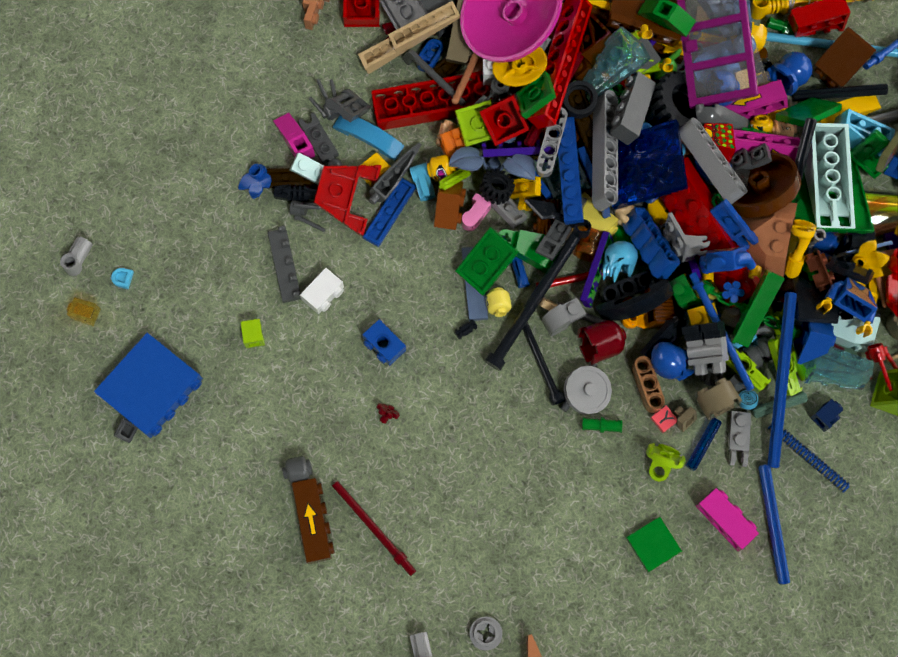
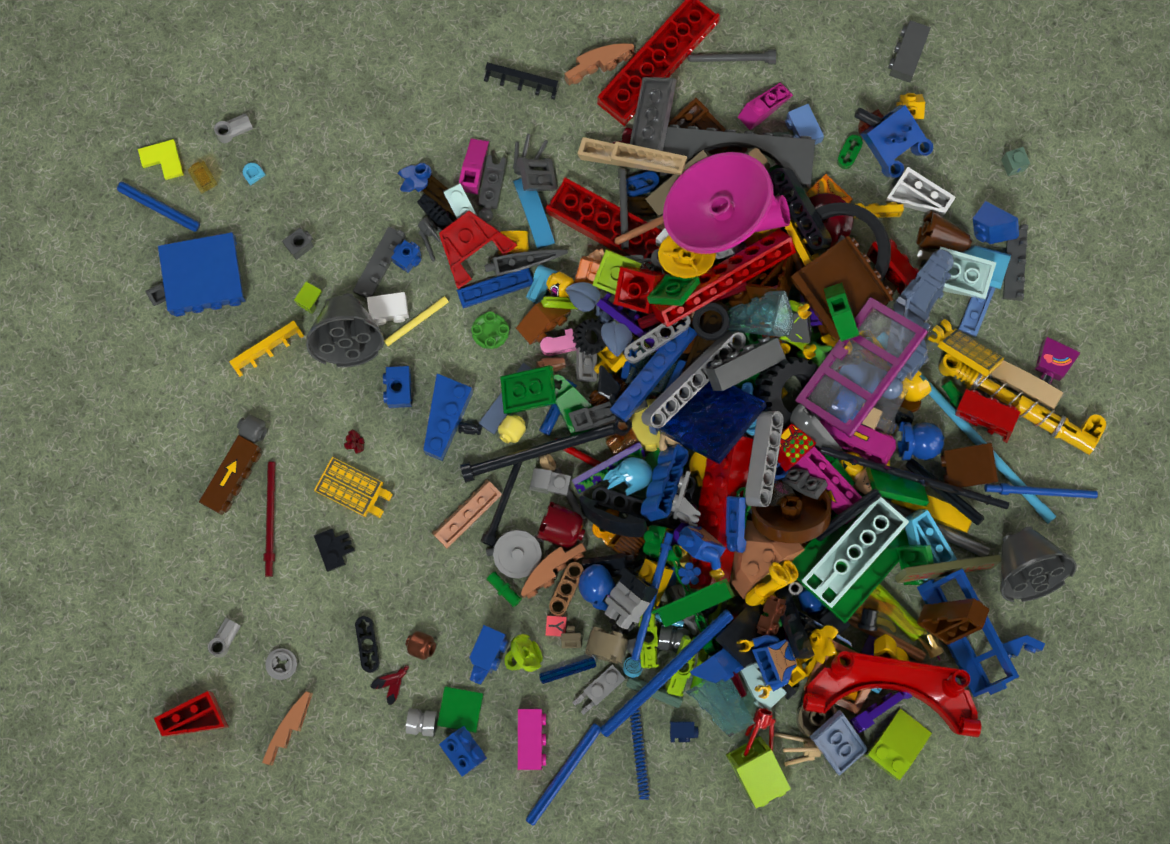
camera: 45 degrees right, 5 degrees up
none -> blue axle [117,182,200,232]
none -> neon yellow tile [138,139,184,180]
none -> yellow hinge [229,321,304,377]
none -> dark grey brick [282,228,314,260]
none -> dark grey cone [306,293,384,367]
none -> yellow tile [314,457,393,518]
none -> black hinge [314,529,355,572]
none -> black beam [355,616,380,673]
none -> dark red piece [371,665,409,705]
none -> light yellow bar [384,296,449,346]
none -> blue brick [391,240,422,273]
none -> copper head [405,631,436,660]
none -> light grey wheel [406,708,437,737]
none -> blue wedge [423,373,473,461]
none -> nougat hinge [432,479,502,548]
none -> blue brick [439,726,487,777]
none -> blue hinge [470,625,509,685]
none -> bright green dish [471,311,509,349]
none -> black hinge [484,62,559,100]
none -> nougat slope [521,543,586,599]
none -> nougat cone [536,356,566,373]
none -> black plant [820,446,1009,510]
none -> black bush [858,608,879,631]

